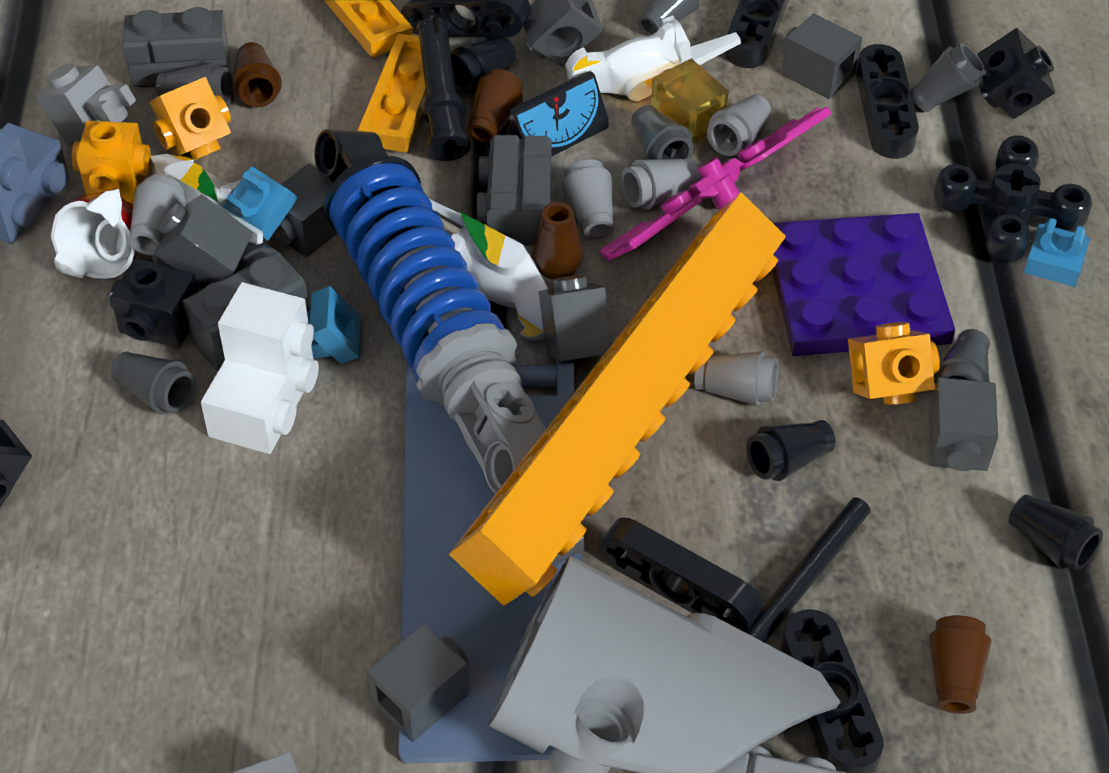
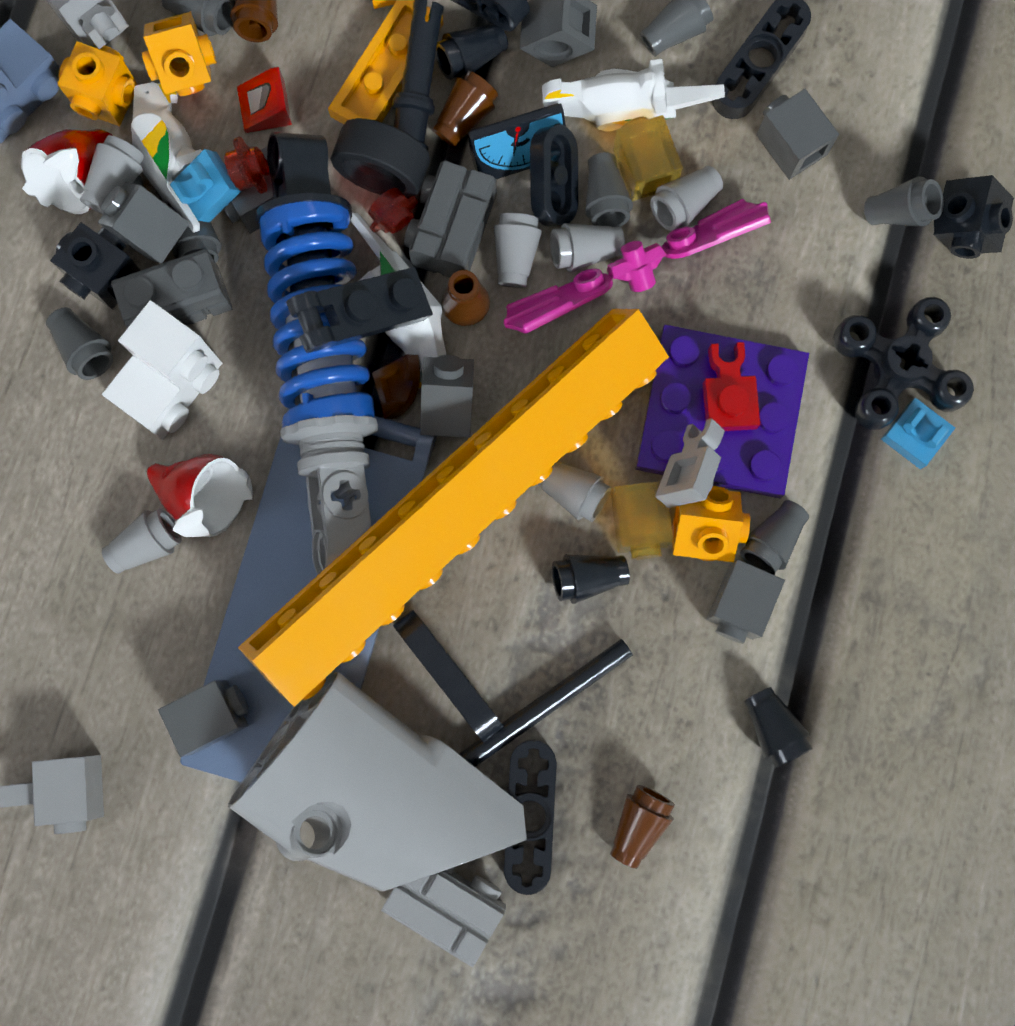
camera: 20 degrees right, 30 degrees up
dark azure tile [307,285,361,365] -> none
black beam [856,44,919,159] -> none
none -> light grey cone [102,508,182,574]
none -> white hat [146,454,253,537]
none -> clear red plate [224,136,269,194]
none -> red slope [237,67,292,133]
none -> black plate [286,267,433,353]
none -> black tyre [330,118,430,199]
none -> clear red plate [368,188,418,234]
none -> reddish brown tile [372,354,420,419]
none -> black plate [530,125,578,227]
none -> clear yellow brick [611,481,673,560]
none -> light grey plate [655,419,725,508]
none -> red plate [703,342,760,431]

